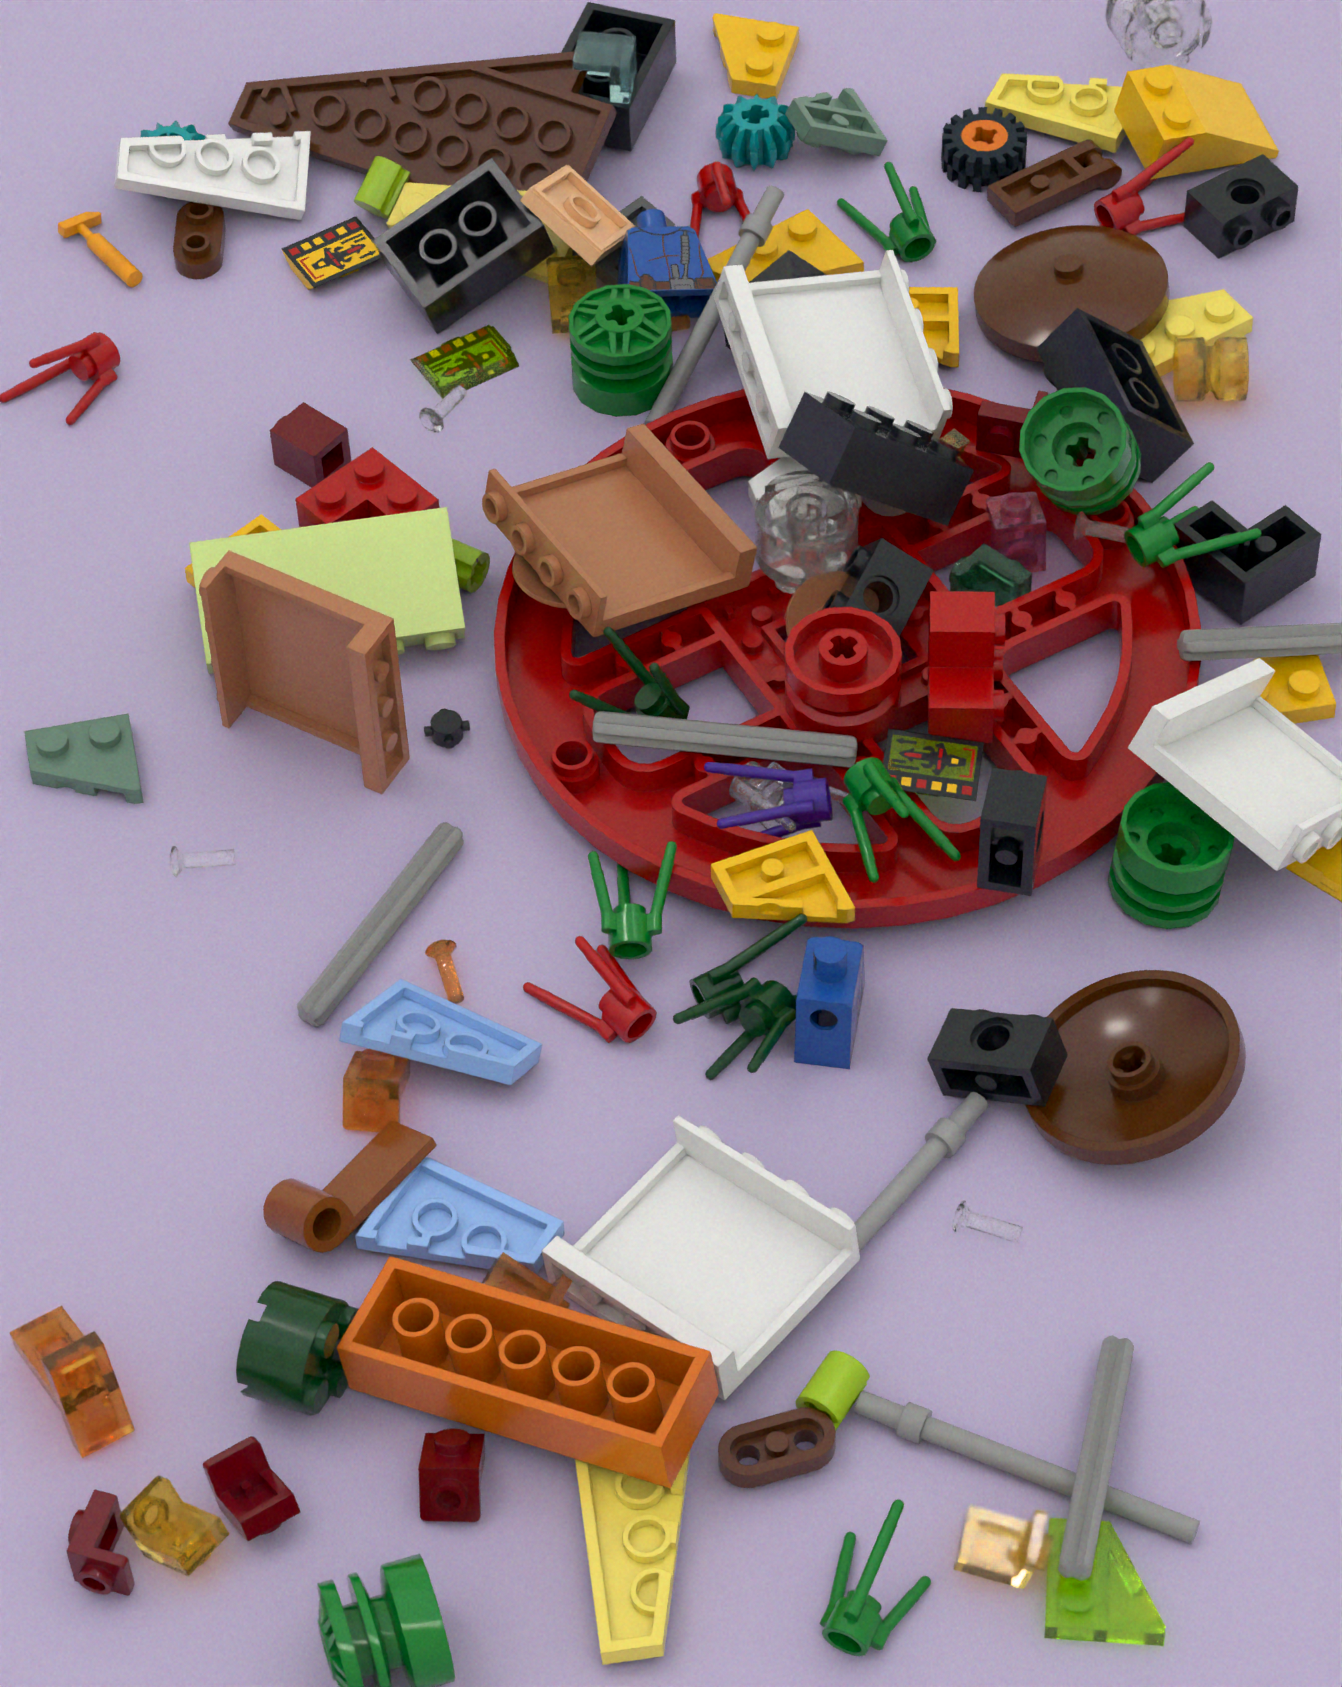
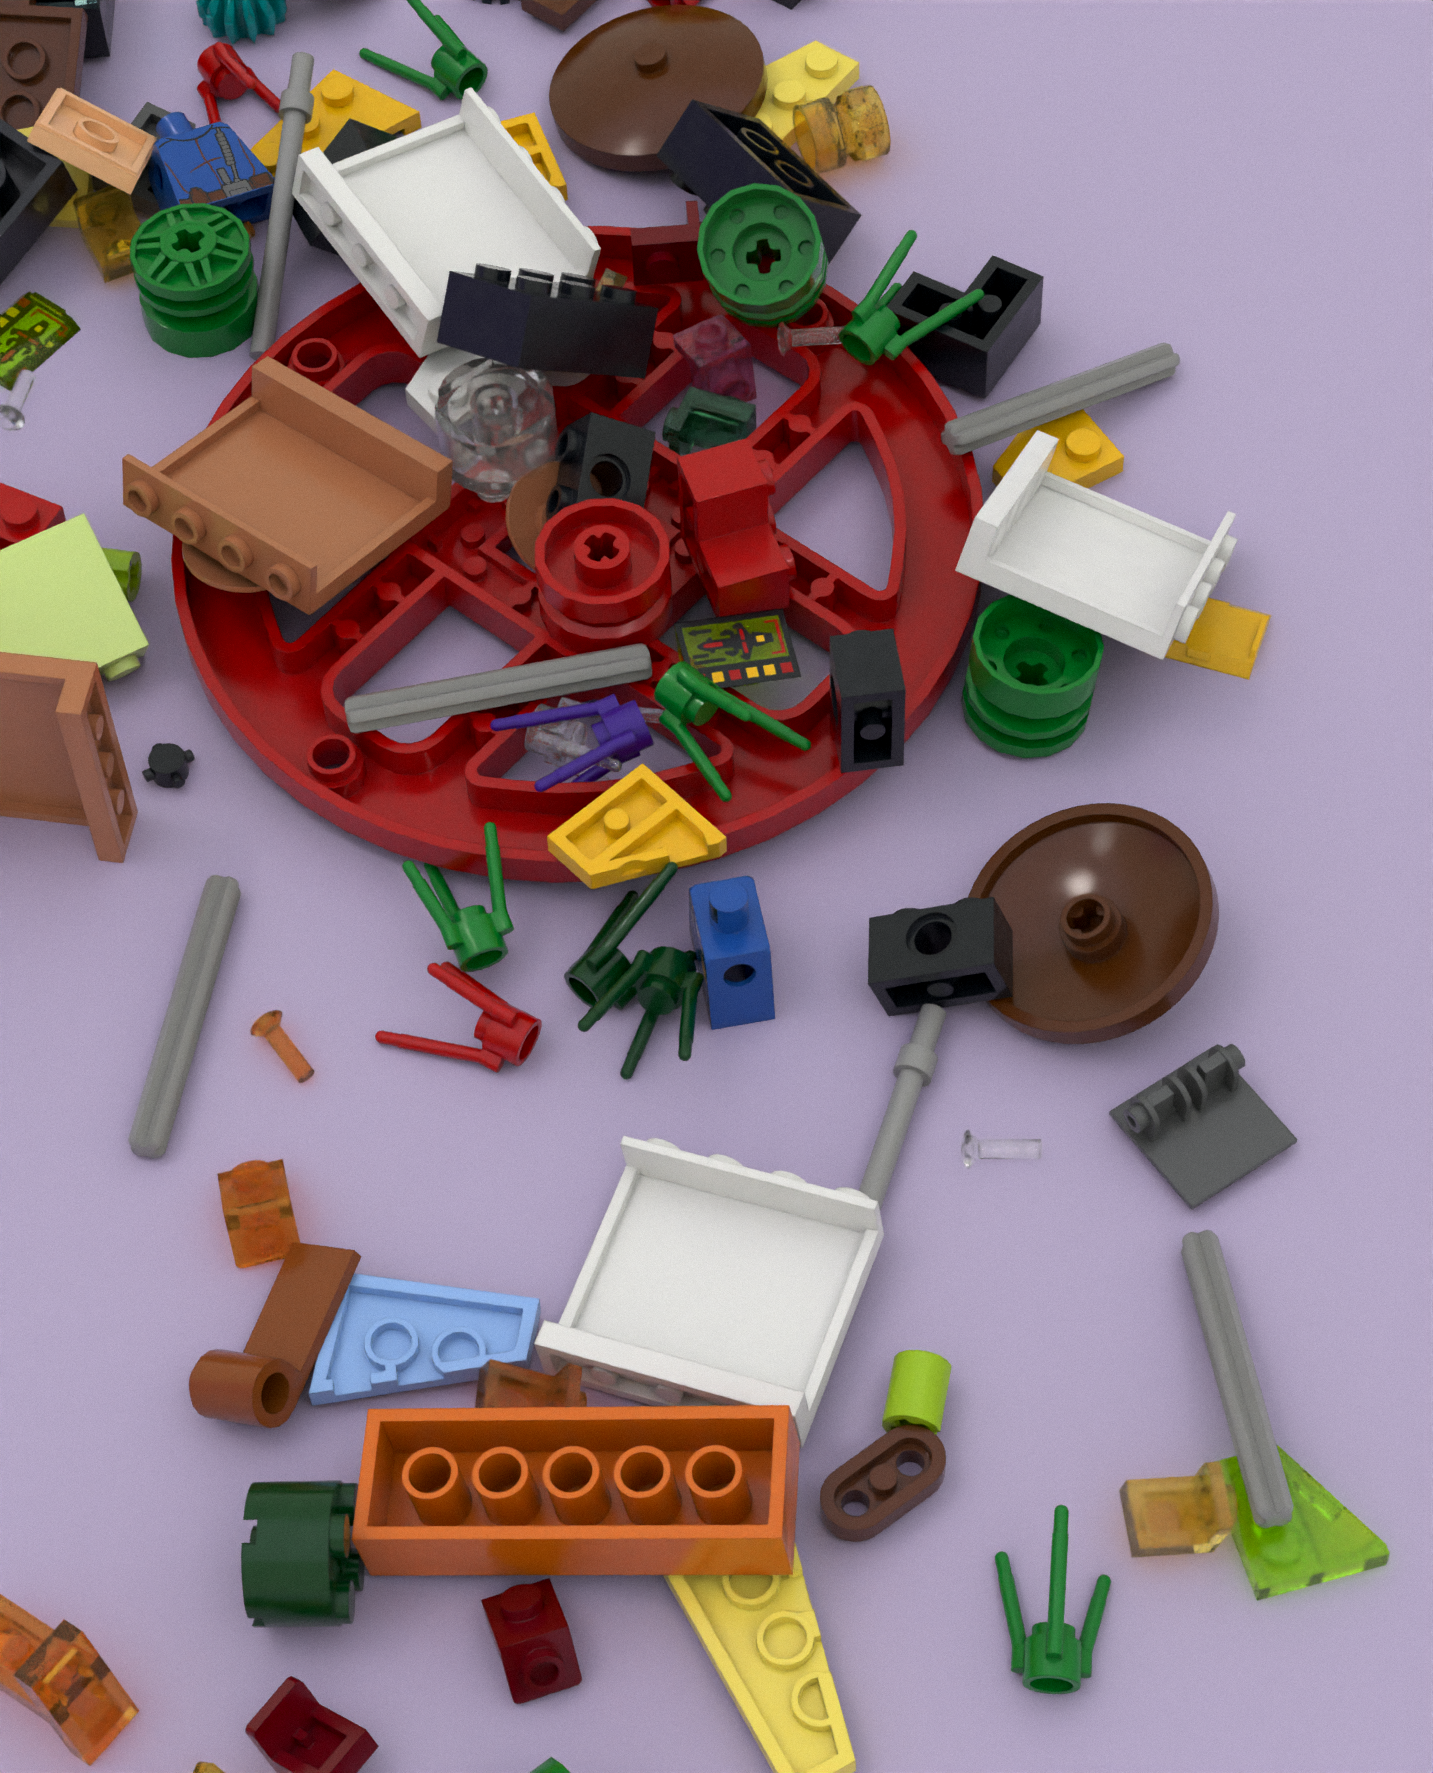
camera: 20 degrees left, 5 degrees up
light blue wing [339,979,542,1085] -> none
dark green plant [569,627,690,719] -> none
light grey bar [854,1390,1200,1544] -> none
none -> dark grey hinge [1109,1044,1298,1210]

